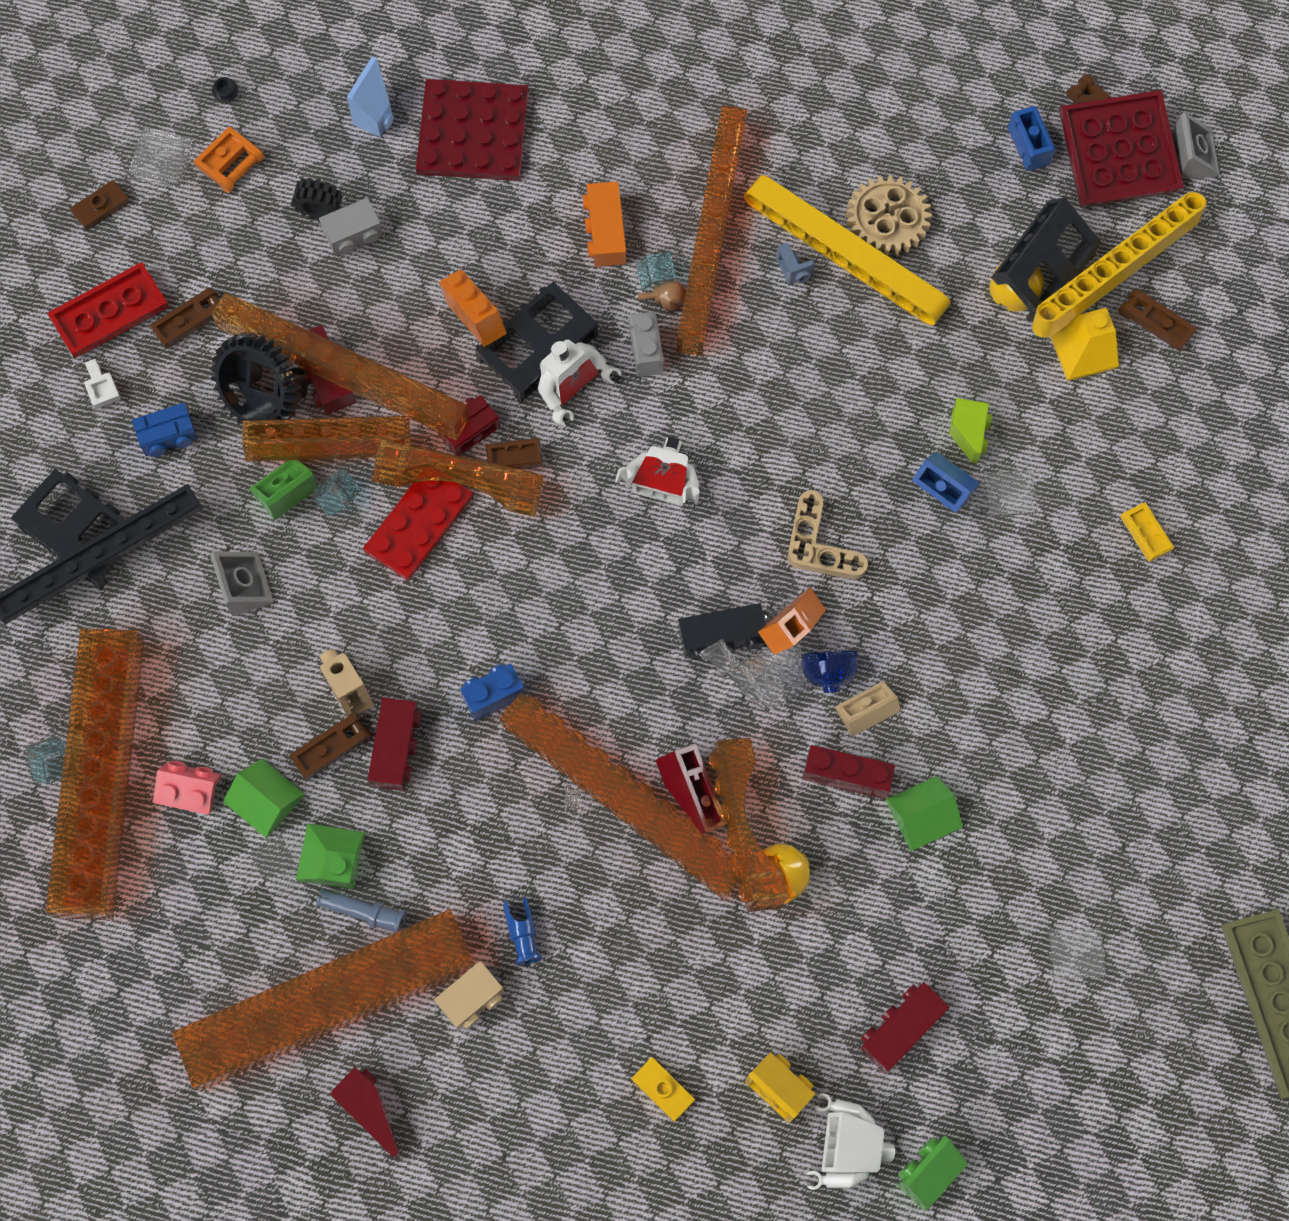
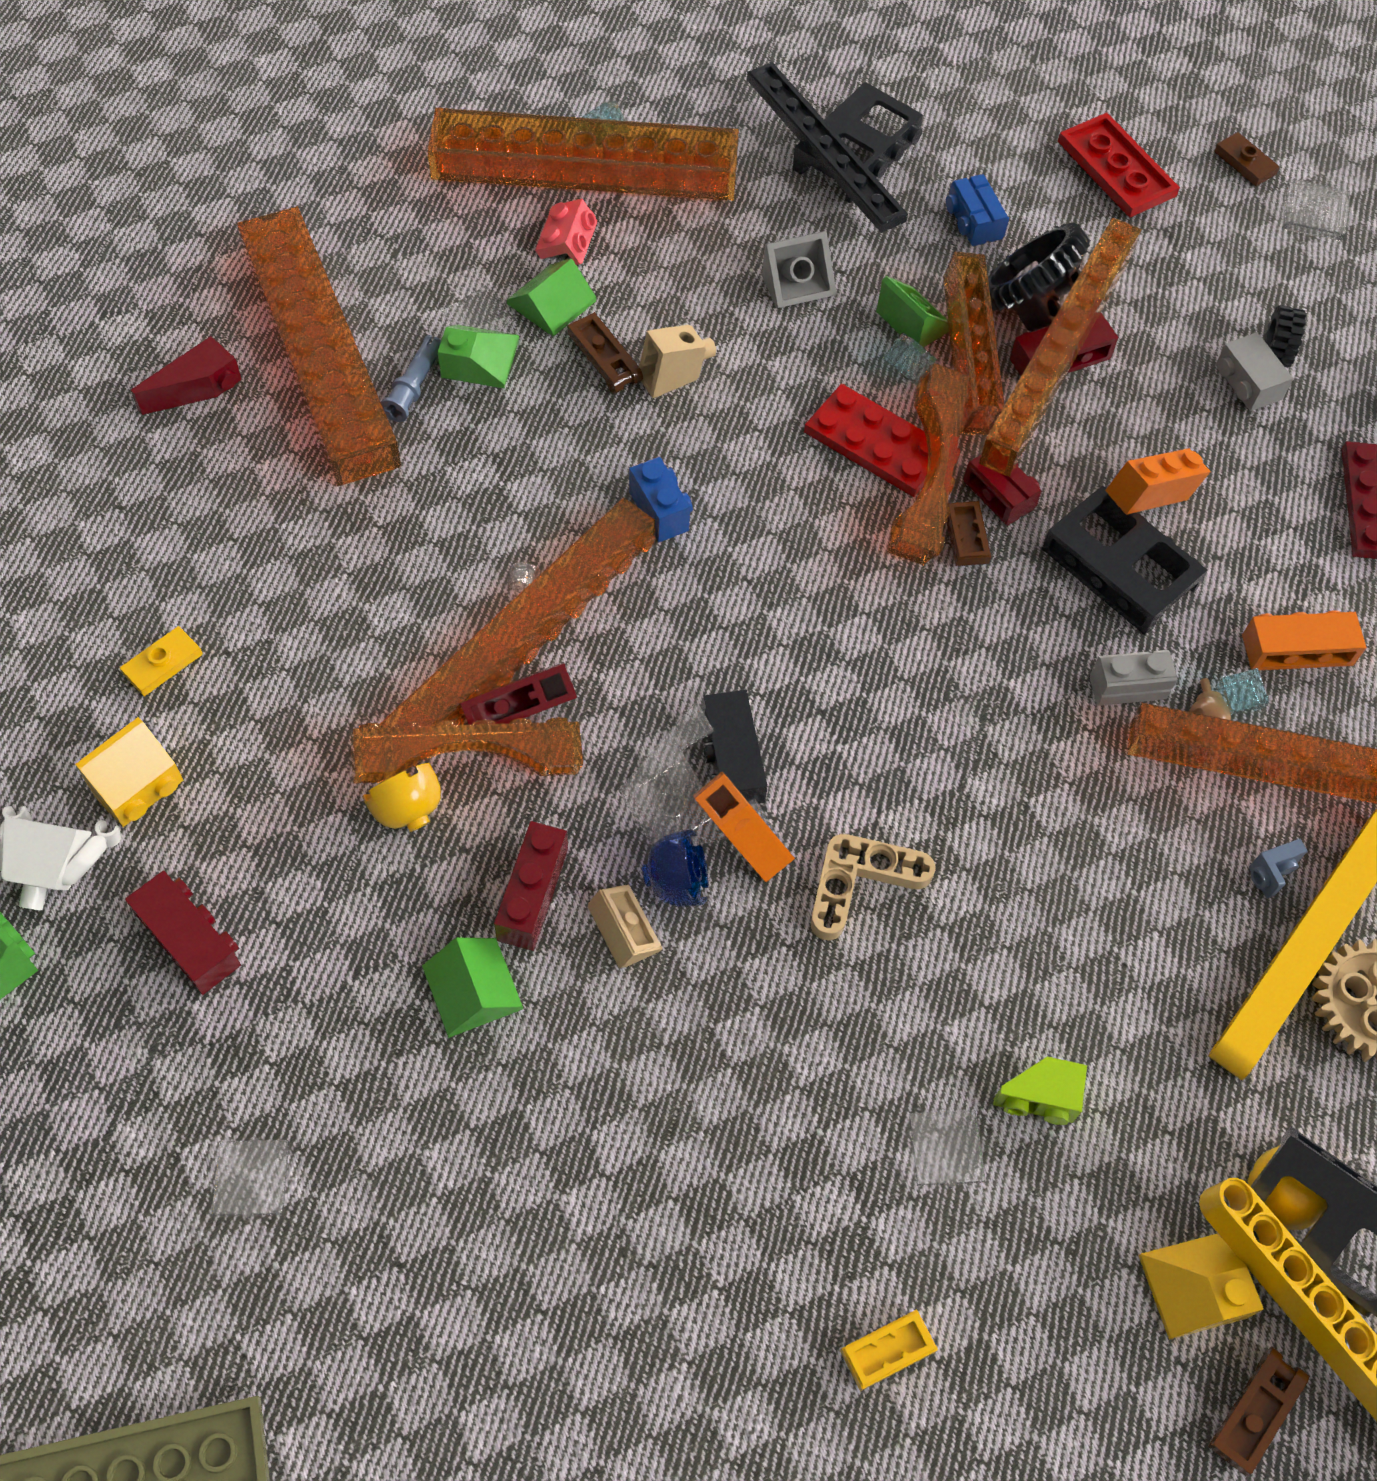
camera: 90 degrees right, 10 degrees down
white plate [84,359,121,409] -> none
reddish brown plate [149,287,228,349] -> none
orange plate [194,126,265,193] -> none
dark red brick [367,697,422,791] -> none
tan brick [434,961,504,1031] -> none
blue piece [503,897,542,966] -> none
white torso [538,340,622,426] -> none
torso [615,437,700,506] -> none
blue brick [912,451,980,513] -> none

